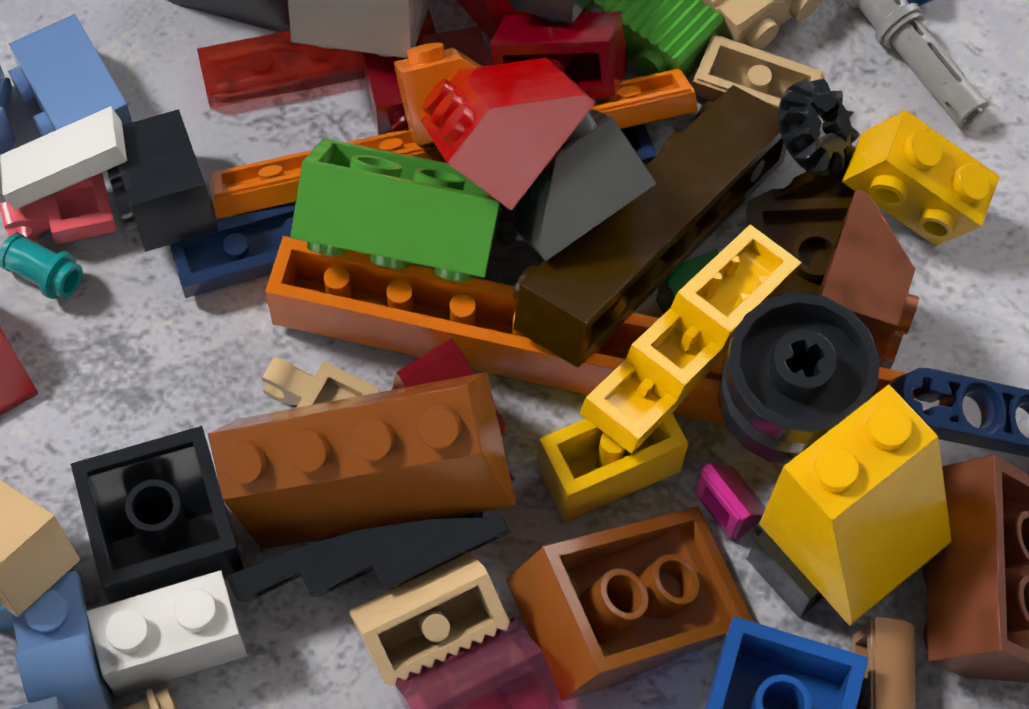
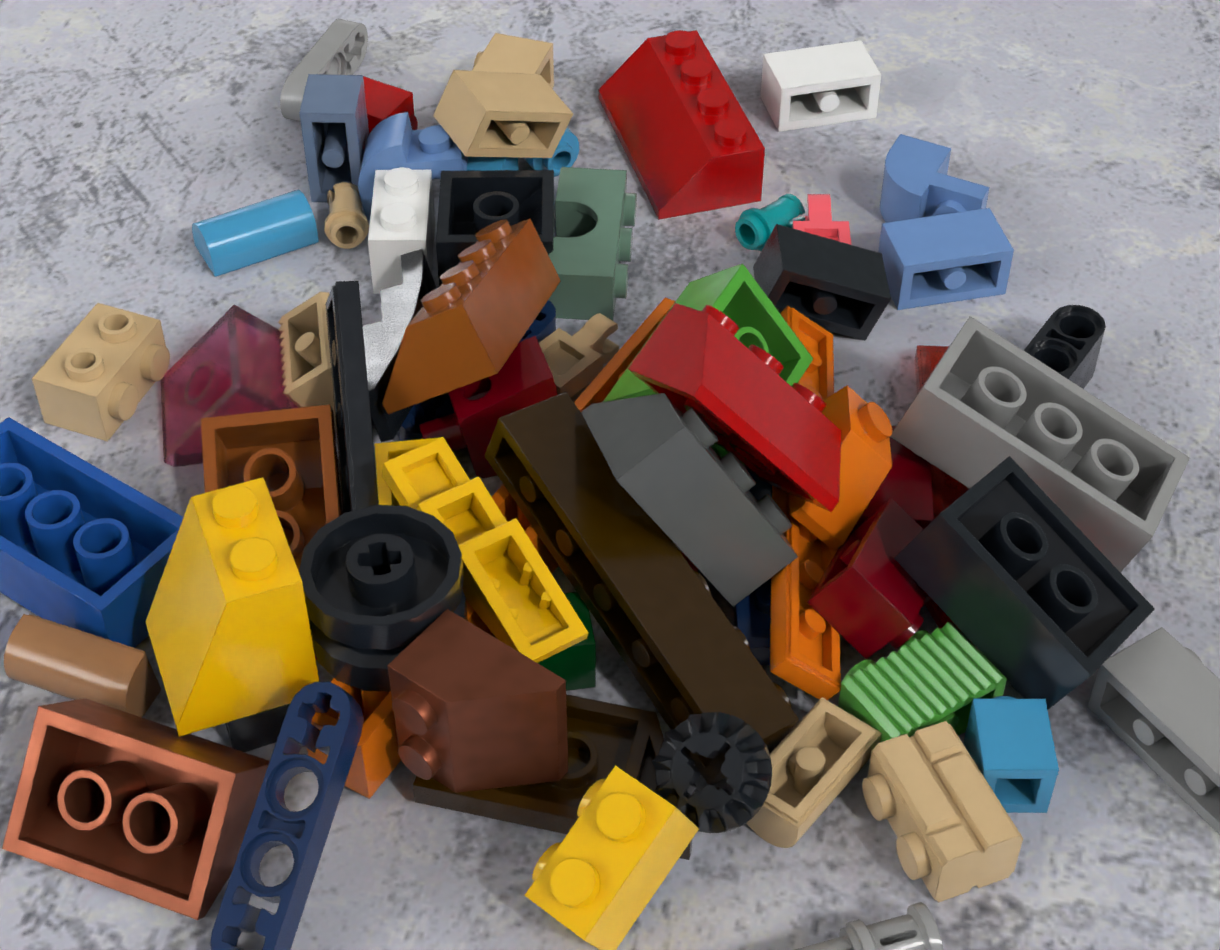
camera: 110 degrees right, 20 degrees down
white tile [0,106,127,210] -> none
none -> black tile [325,281,379,513]
none -> sand green arch [548,167,637,321]

